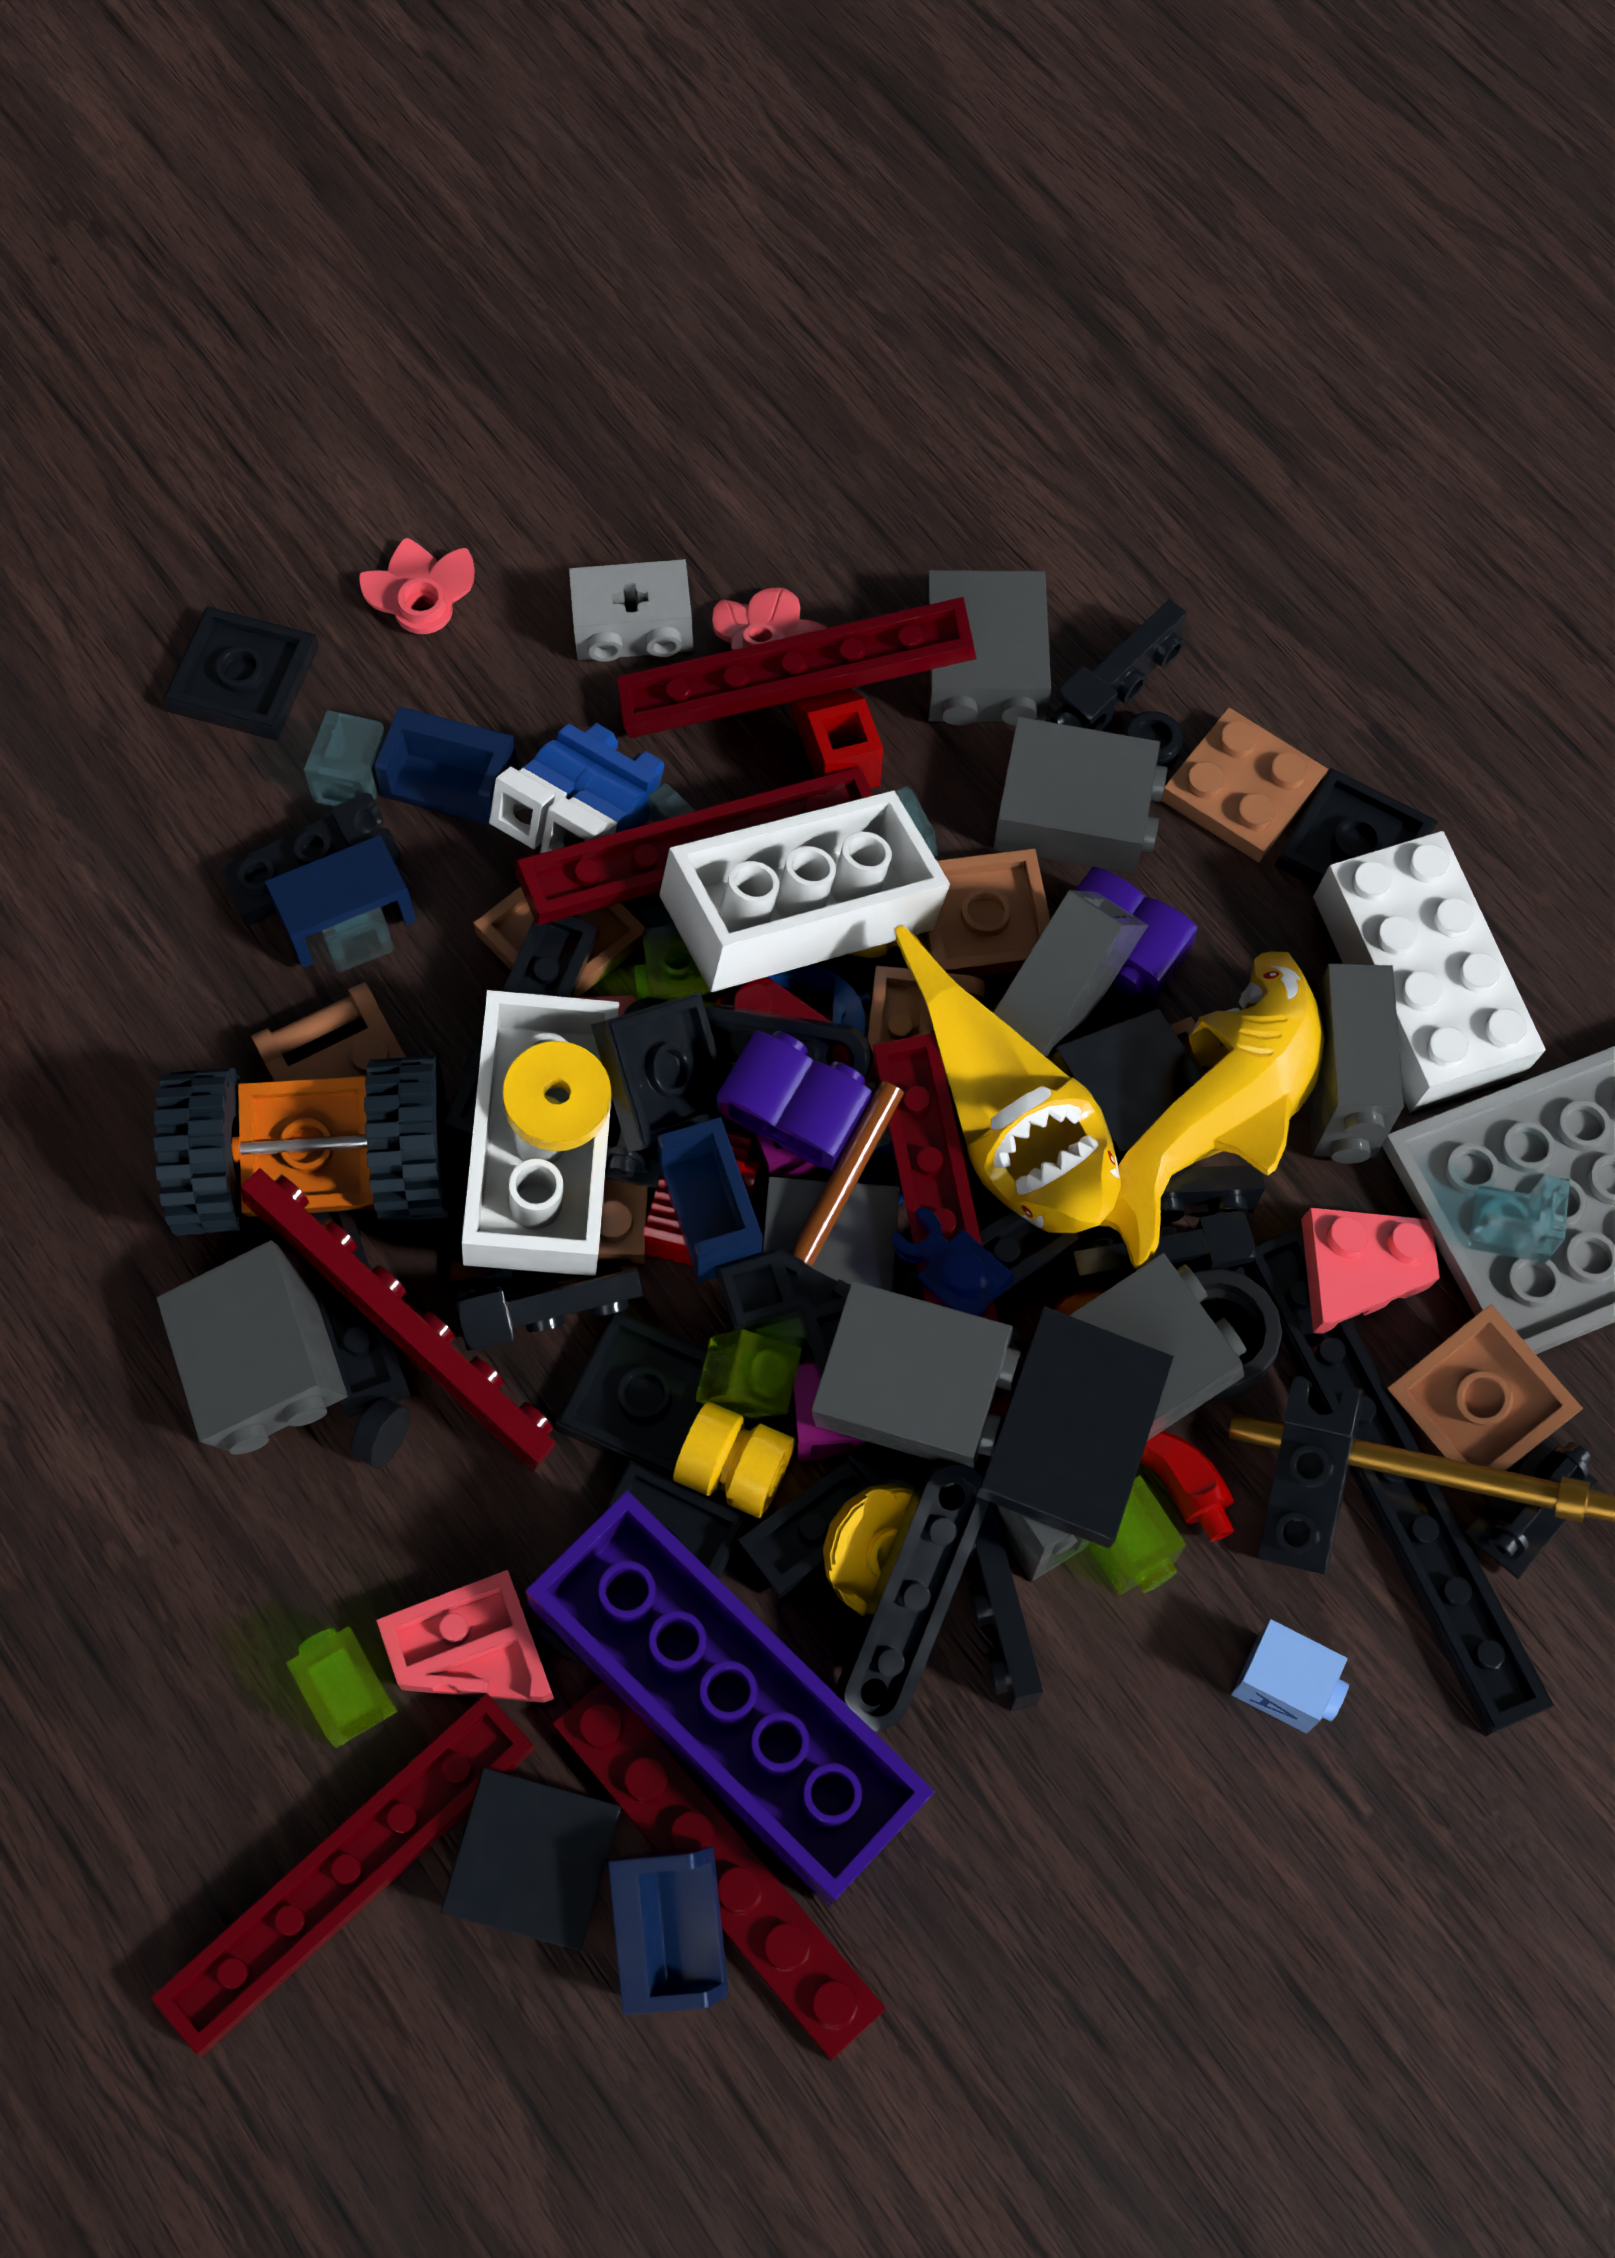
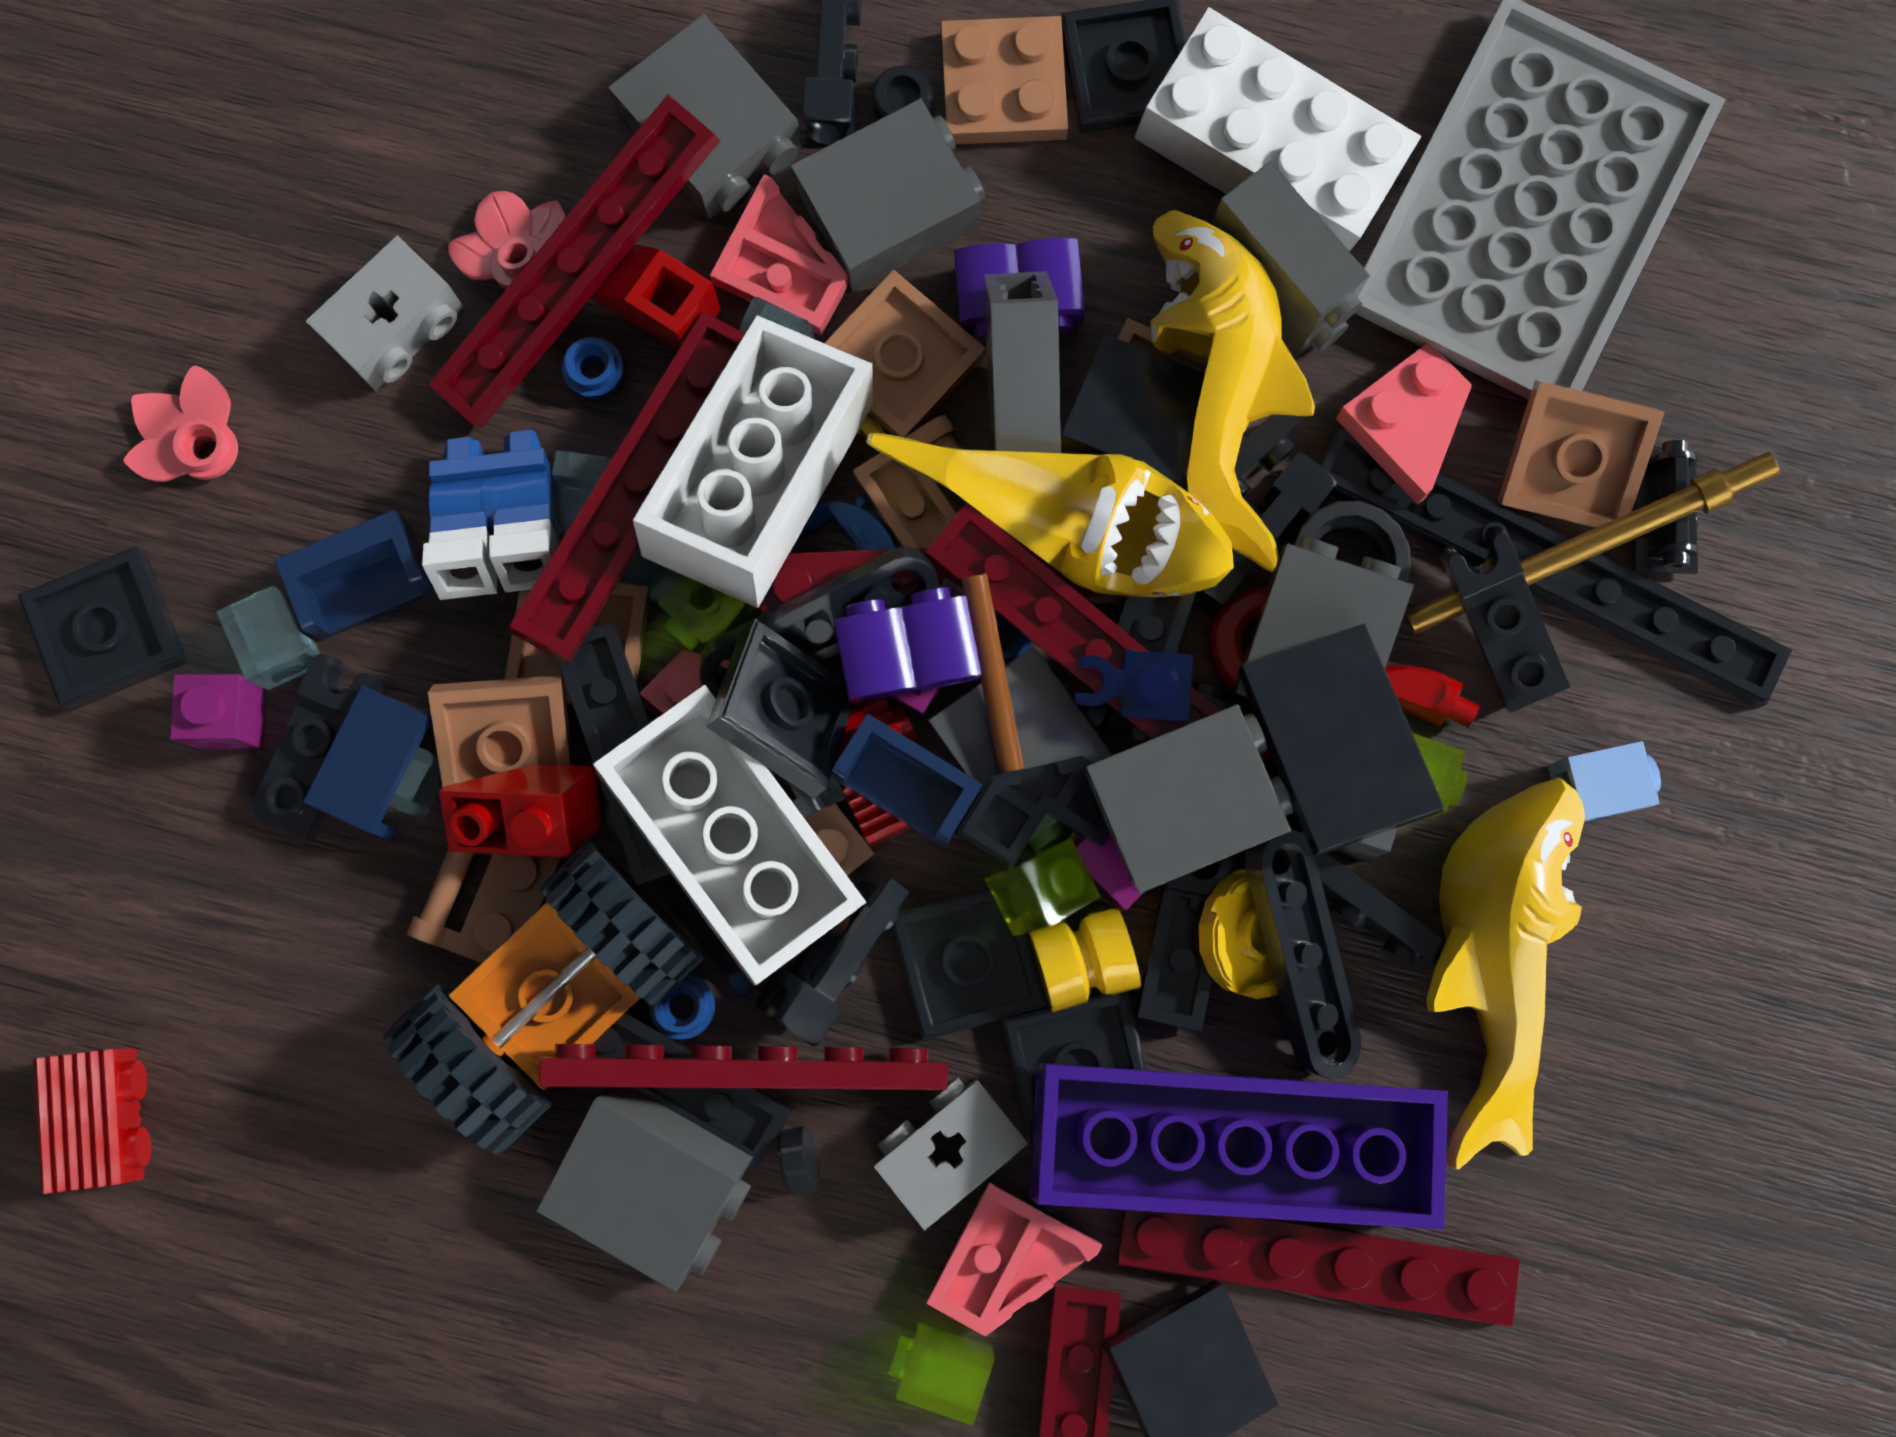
camera: 40 degrees left, 15 degrees up
yellow piece [503,1041,611,1151] -> none
dark blue panel [609,1846,729,2015] -> none
clear light blue panel [1468,1175,1570,1263] -> none
none -> magenta brick [170,674,266,749]
none -> nougat plate [428,675,575,787]
none -> red slope [439,764,602,858]
none -> blue plate [561,337,625,399]
none -> blue plate [649,975,715,1040]
none -> coral wing [710,175,849,336]
none -> light grey brick [874,1077,1028,1231]
none -> yellow piece [1426,777,1585,1170]

